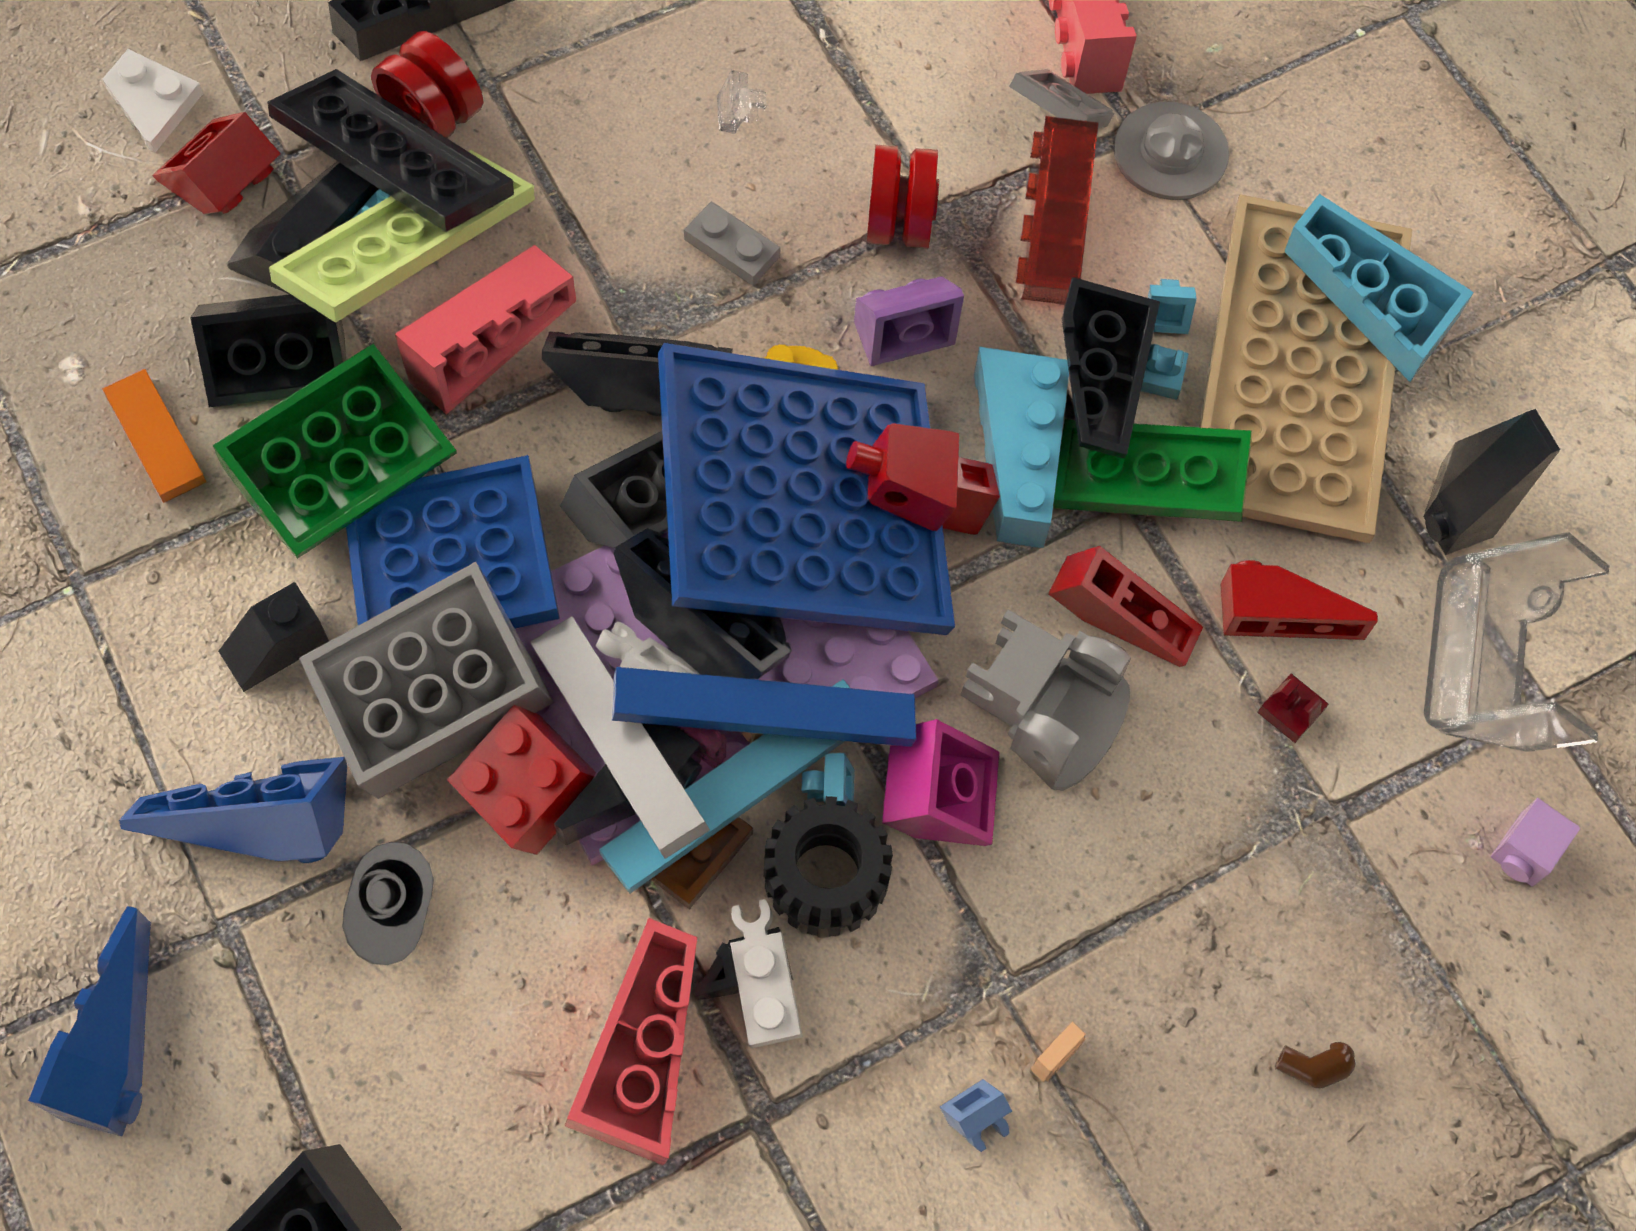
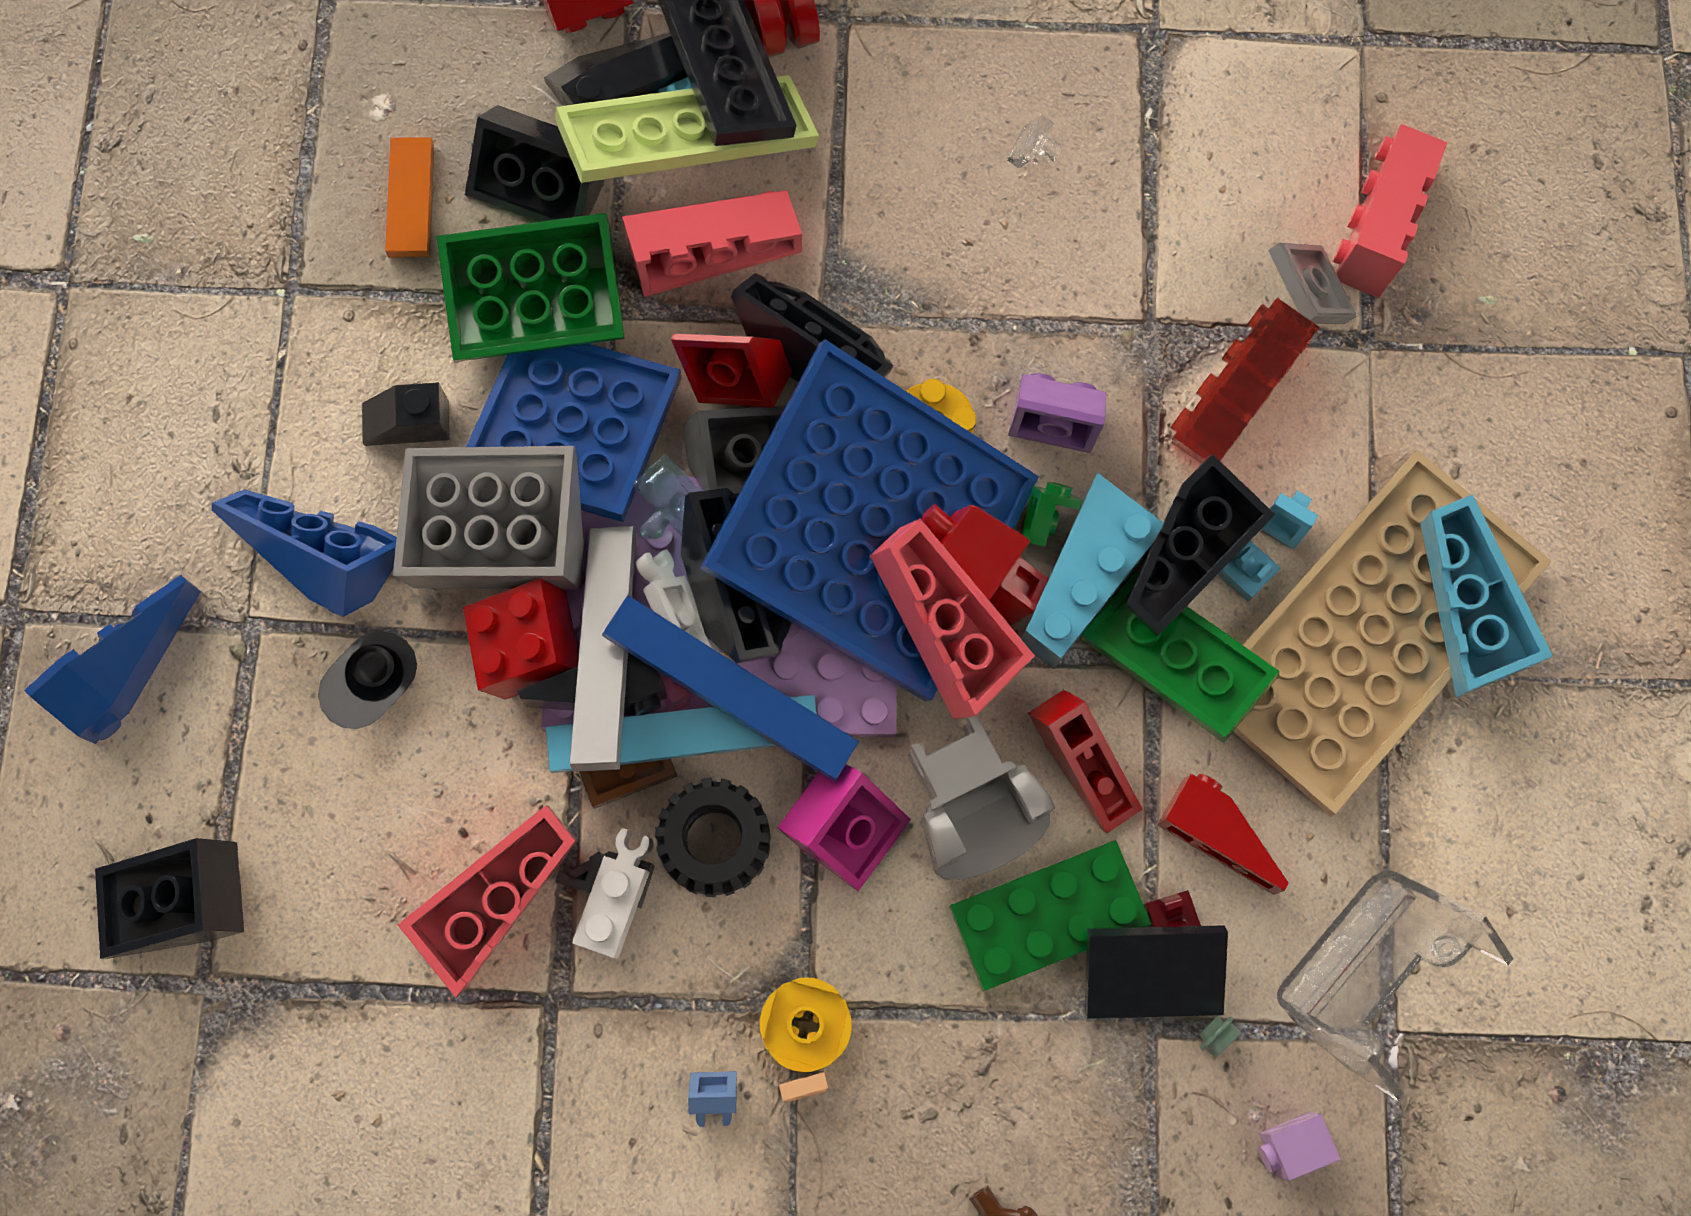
camera: 30 degrees right, 10 degrees up
light grey plate [684,201,780,286] -> none
medium azure tile [801,753,855,807] -> none
red wheel [866,144,939,249] -> none
light grey hat [1114,102,1229,200] -> none
black wedge [1423,409,1561,555] -> none
none -> clear light blue plate [632,453,701,540]
none -> red slope [671,334,792,408]
none -> yellow plate [759,977,852,1072]
none -> coral wedge [870,519,1035,719]
none -> green plate [949,840,1151,992]
none -> green bracket [1020,482,1082,546]
none -> black tile [1085,925,1228,1019]
none -> sand green plate [1198,1015,1241,1058]

